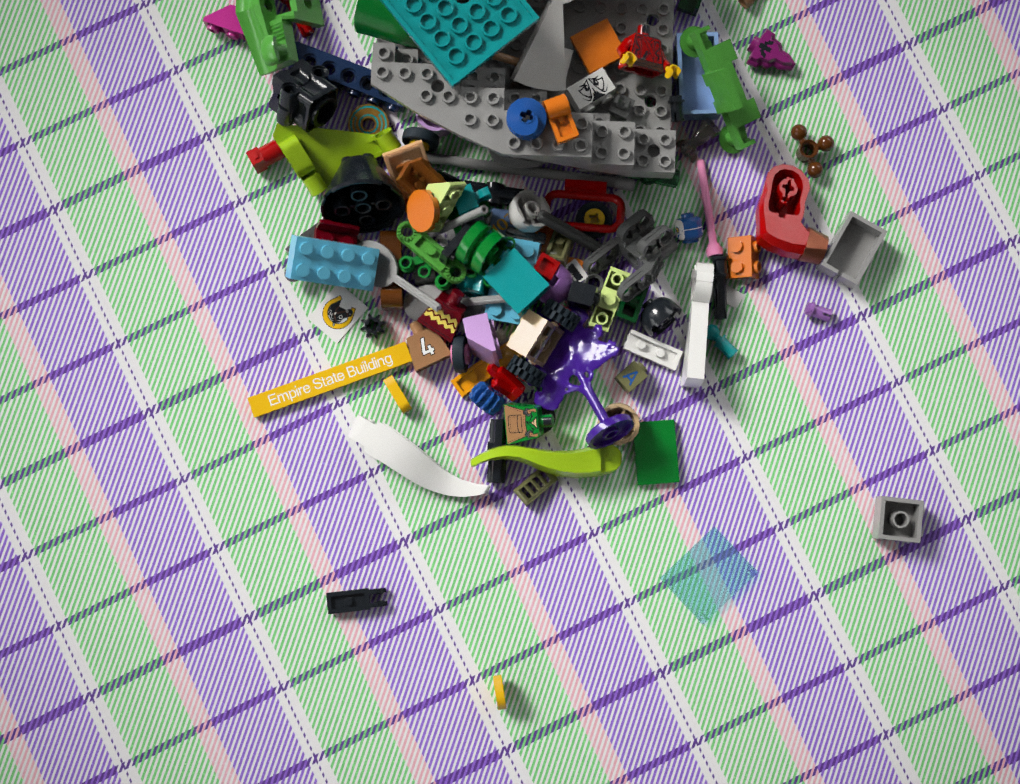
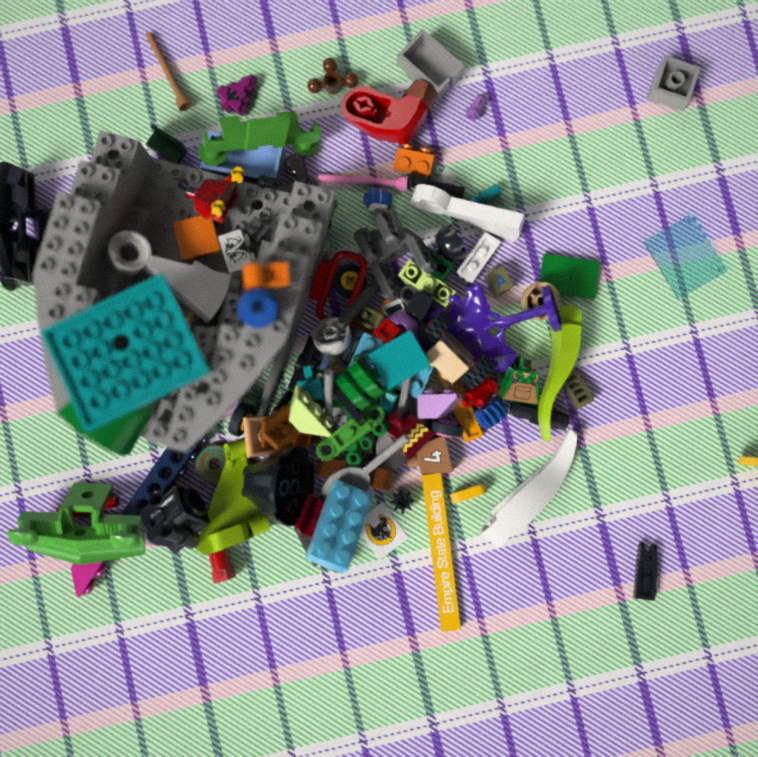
camera: 70 degrees left, 0 degrees up
orange tile [407,189,440,232] -> none

